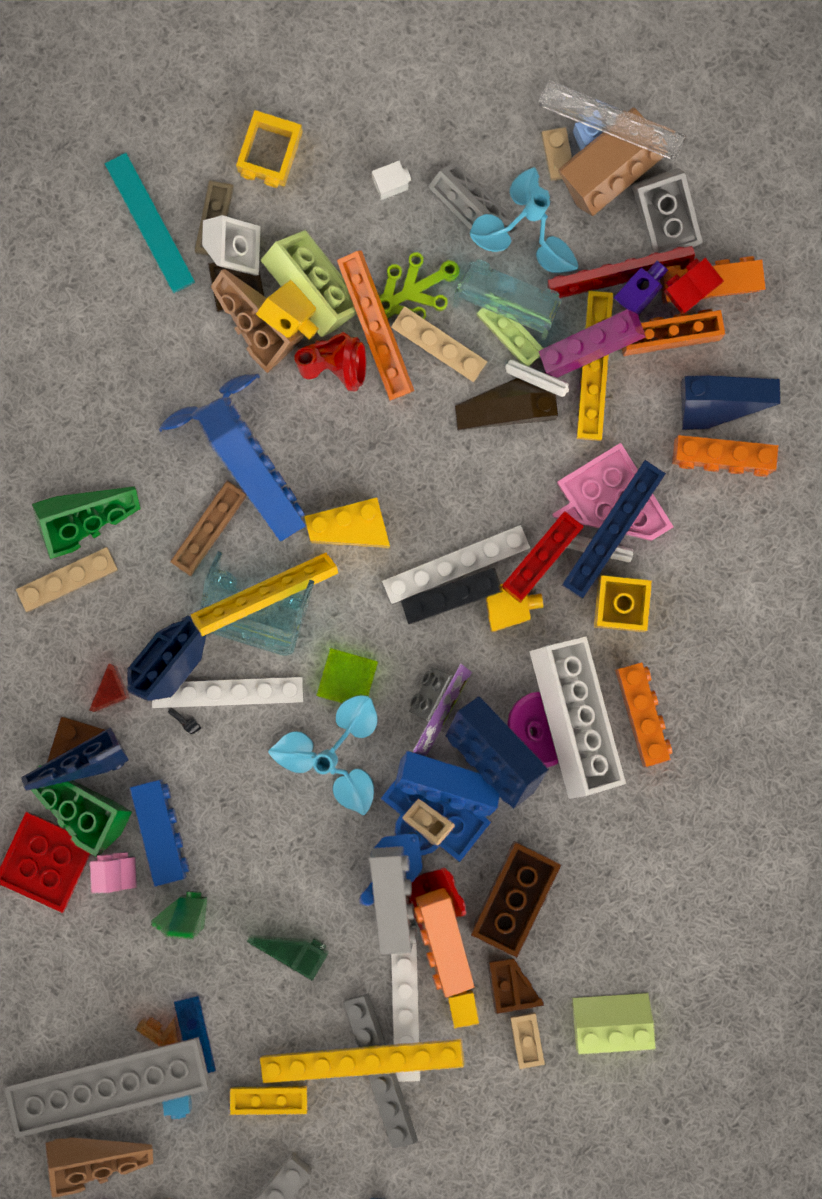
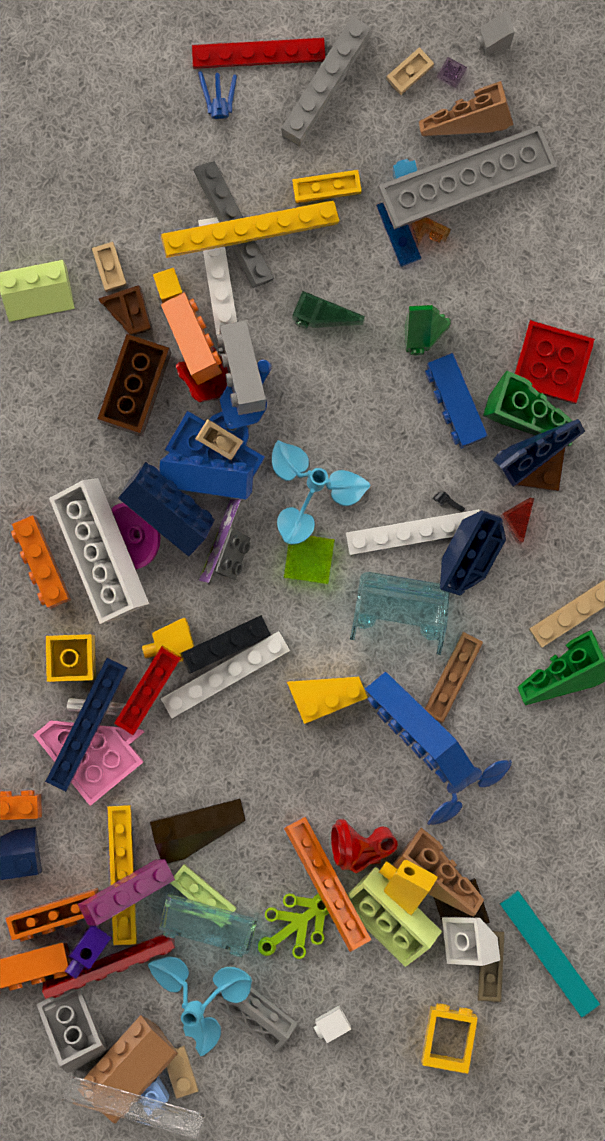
camera: 175 degrees left, 0 degrees up
bright pink brick [90,852,137,893] -> none
yellow plate [190,553,338,636] -> none
tan plate [391,306,487,382] -> none
white axle [505,360,569,397] -> none
red brick [664,257,724,314] -> none

